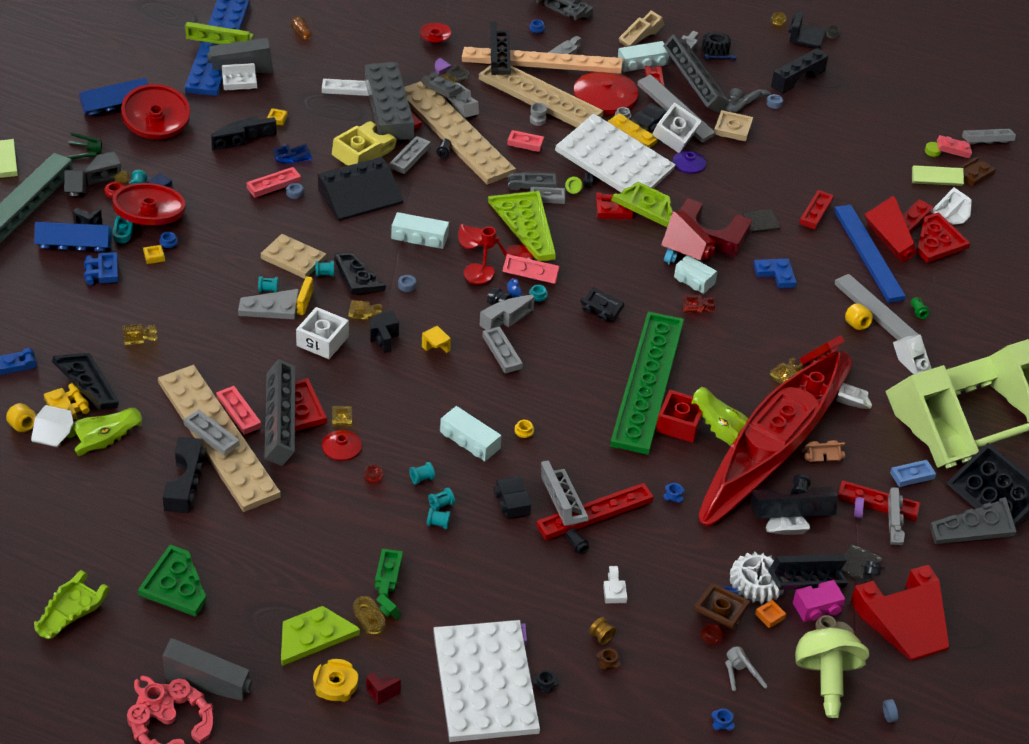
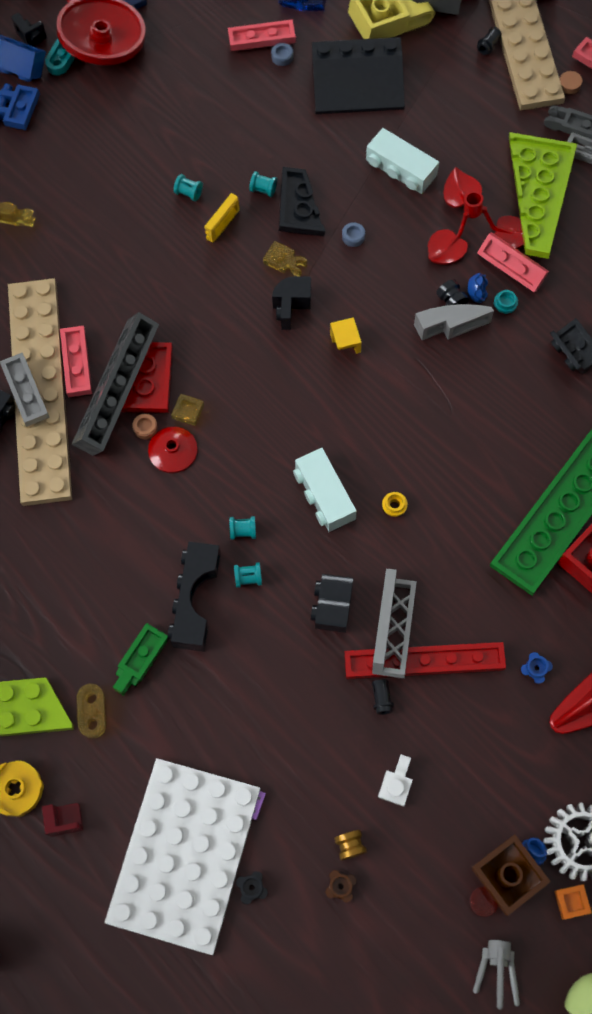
camera: 30 degrees right, 25 degrees up
yellow tile [143,245,165,264] -> none
blue plate [159,232,178,248] -> none
light grey wing [238,289,299,319] -> none
tan plate [261,234,326,279] -> none
white brick [296,307,349,359] -> none
clear red plate [363,464,384,483] -> none
green plate [376,594,402,620] -> none
light grey plate [390,136,431,174] -> none
teal bush [427,508,451,530] -> none
light grey plate [482,326,523,373] -> none
none -> nougat tile [132,414,158,440]
none -> black arch [168,542,221,652]
none -> nougat tile [560,71,582,94]

